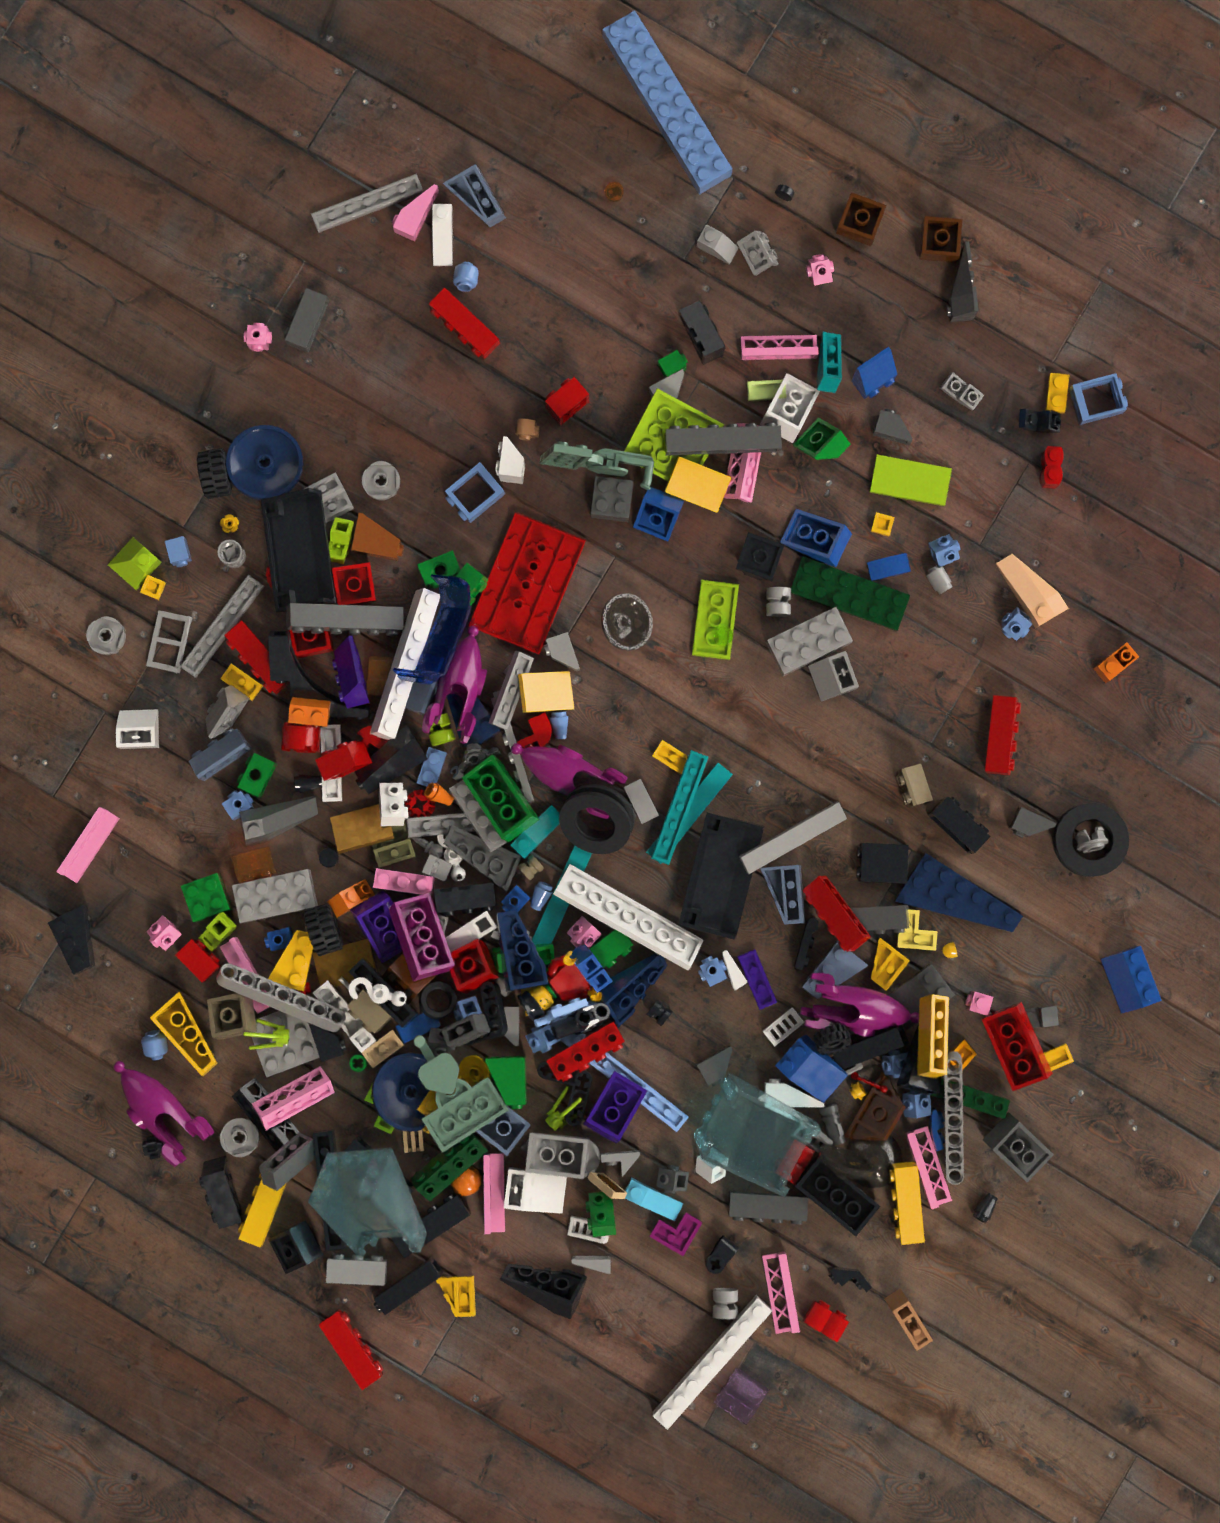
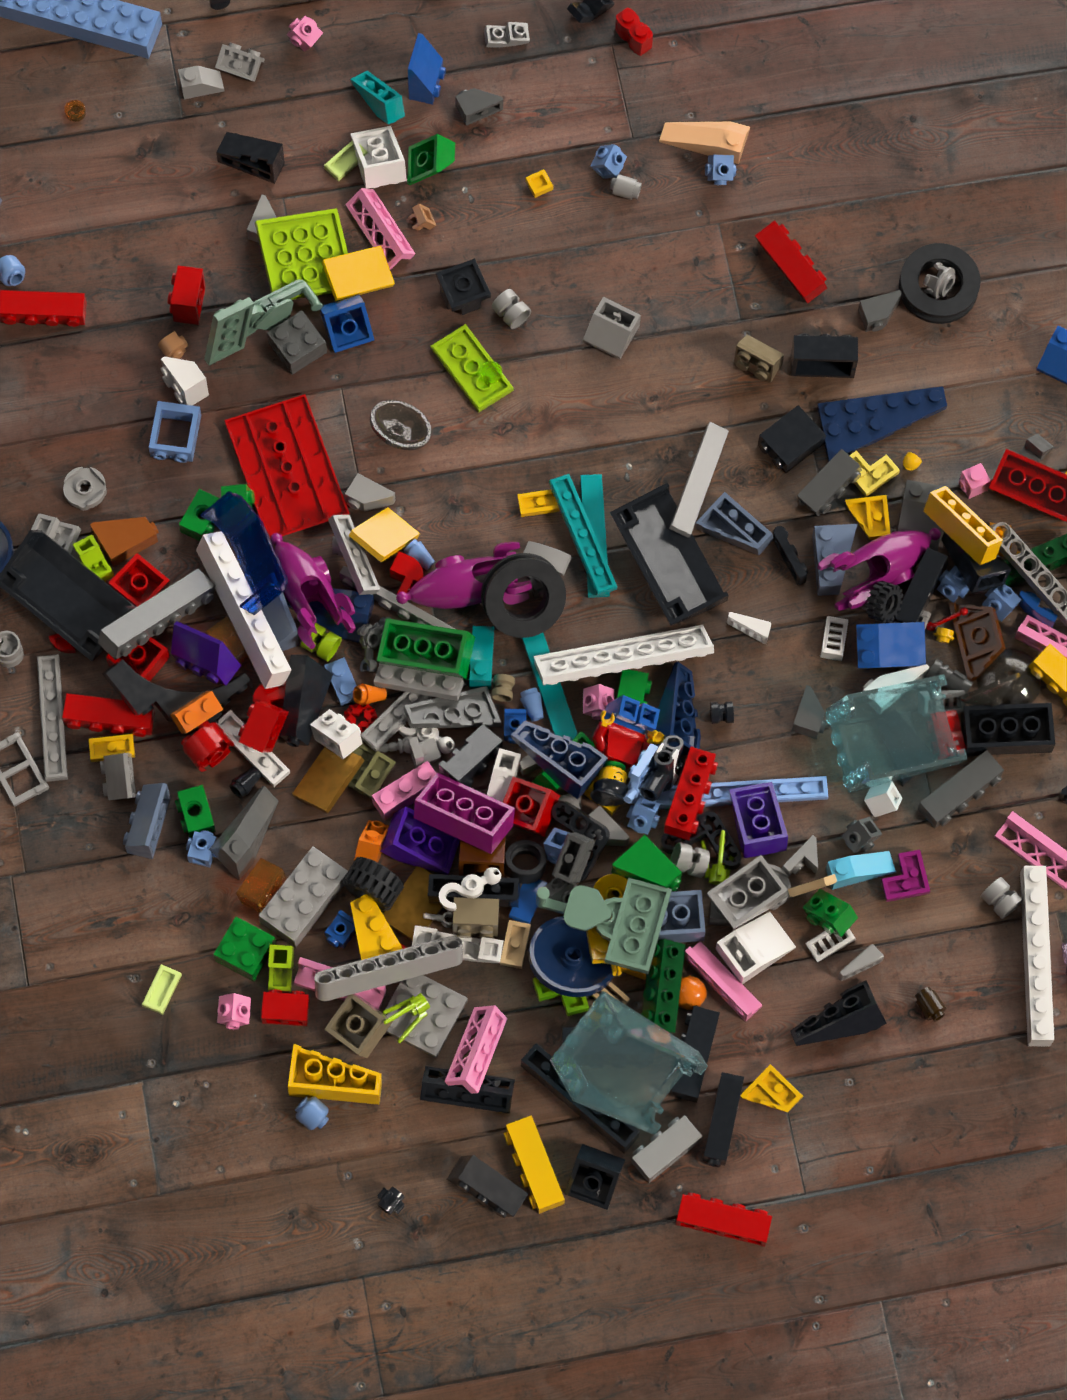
camera: 45 degrees left, 15 degrees down
black wedge [48,905,95,975] -> none
bright pink fence [57,807,120,883] -> none
magenta piece [114,1061,214,1167] -> none
white slope [116,709,159,749] -> none
light grey plate [220,1118,260,1157] -> none
dark grey brick [259,1133,315,1191] -> none
black slope [309,1024,347,1062] -> none
black tile [319,848,339,868] -> none
green bush [349,1054,368,1072] -> none
green brick [657,350,688,378] -> none
dark grey brick [665,423,782,456] -> none
medium blue brick [698,956,727,987] -> none
black piece [706,1235,739,1274] -> none
dark purple tile [737,949,777,1010] -> none
bright pink fence [741,335,818,360] -> none
light grey brick [766,607,853,677] -> none
blue slope [780,509,852,567] -> none
dark green plate [791,557,910,632] -> none
red brick [802,876,871,952] -> none
blue slope [867,553,911,581] -> none
lime tile [870,455,952,506] -> none
orange slope [1093,642,1139,683] -> none
none -> yellowish green tile [142,964,182,1015]
none -> medium nougat tile [408,204,436,231]
none -> light grey wheel [670,842,710,878]
none -> dark brown brick [915,987,947,1022]

